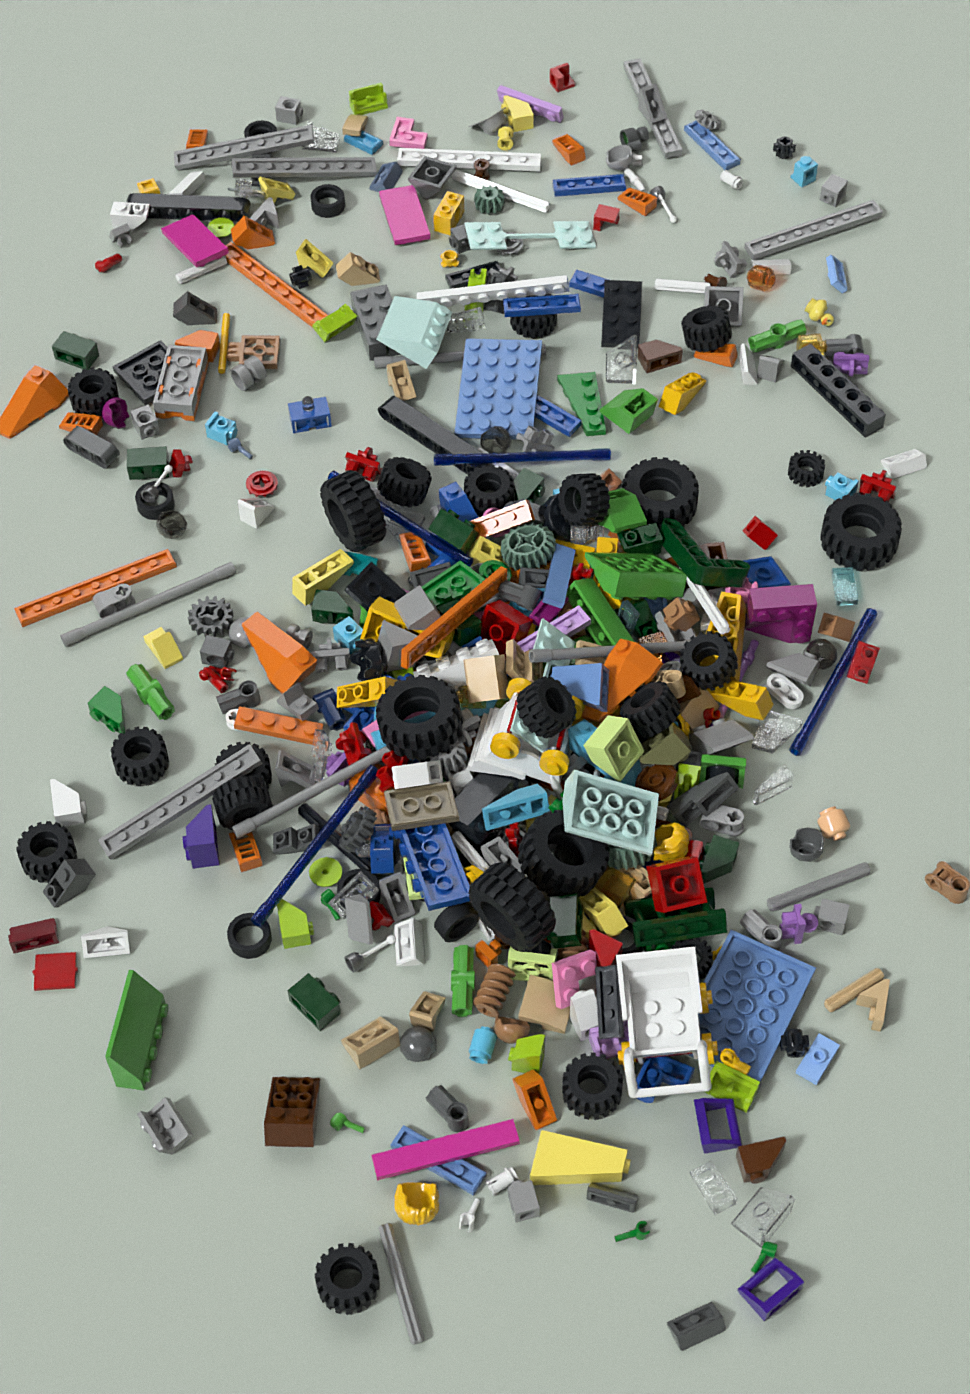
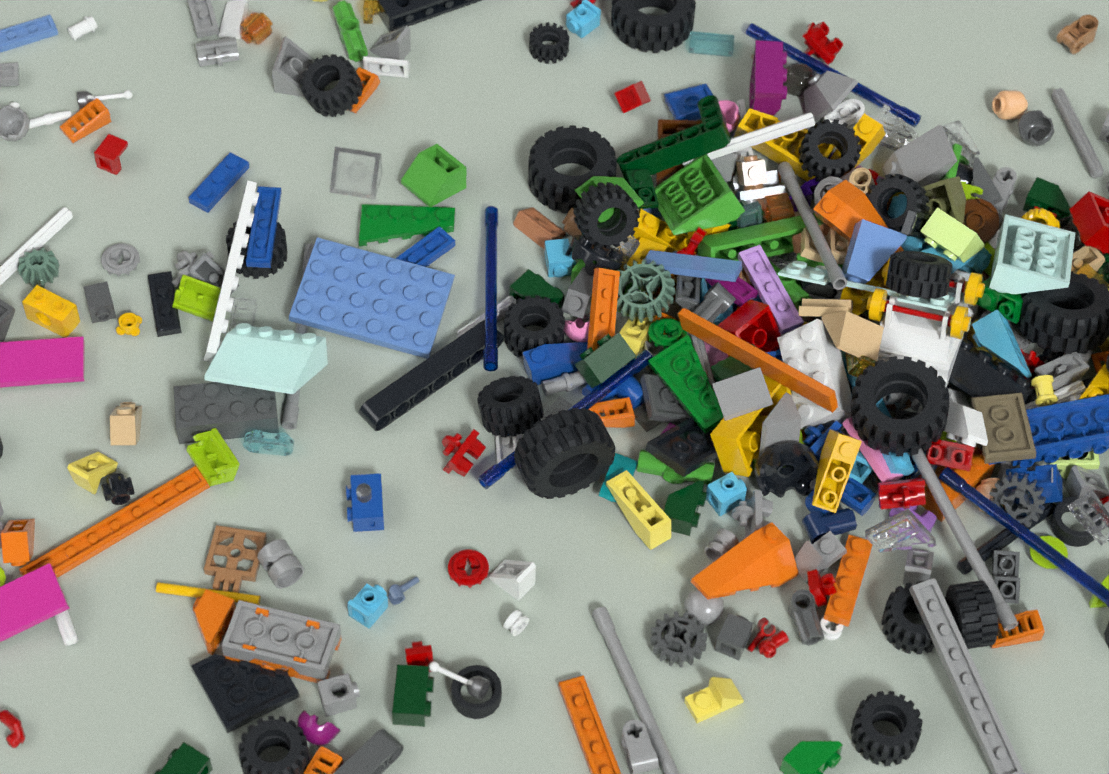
camera: 85 degrees left, 0 degrees up
bright green piece [126,664,175,720] -> none
clear smoke hair [156,510,187,539] -> none
dark grey slope [173,291,217,325] -> none
dark purple slope [182,804,220,869] -> none
green hand [321,889,341,921] -> none
tan slope [386,360,416,401] -> none
light aqua hinge [464,221,596,250] -> none
clear smoke hair [480,426,512,457] -> none
light grey hips [516,426,555,459] -> none
blue tile [553,174,626,197] -> none
black plate [601,280,642,349] -> none
reddish brown slope [637,339,683,374] -> none
white axle [655,279,710,294] -> none
yellow slope [658,372,706,415] -> none
reddish brown piece [704,273,727,287] -> none
none -> clear light blue plate [243,430,294,456]
none -> white bush [504,610,529,636]
none -> red tile [807,569,837,607]
none -> black tile [901,210,932,238]
none -> light yellow bush [1031,375,1058,407]

